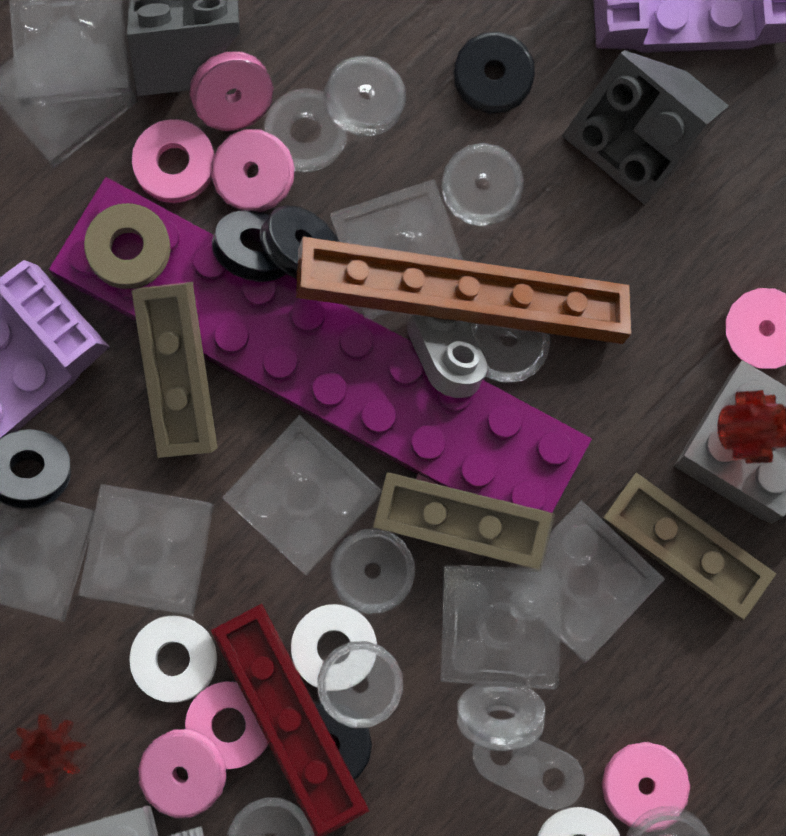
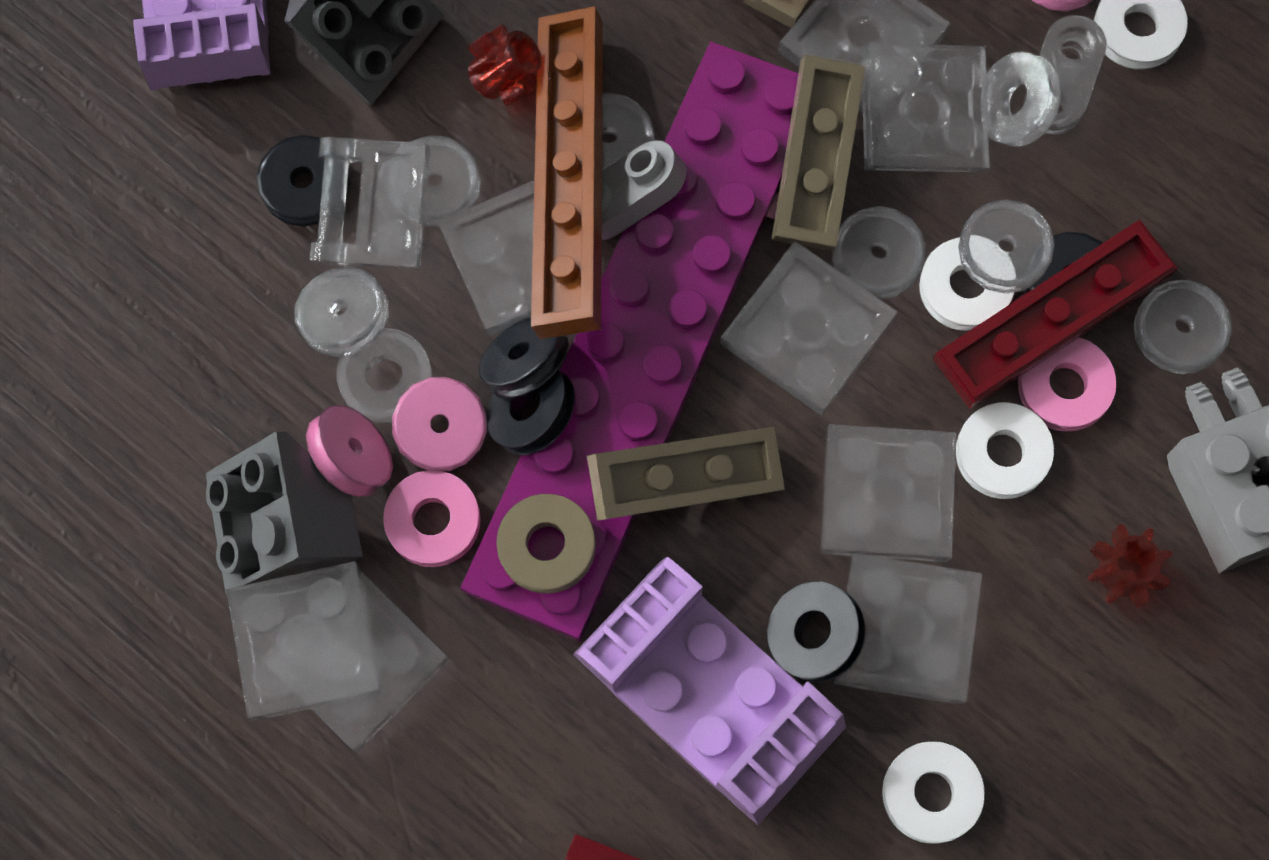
camera: 90 degrees left, 5 degrees down
bright pink piece [138,729,226,818] -> none
none -> clear plate [309,137,431,270]
none -> clear red gear [468,24,542,106]

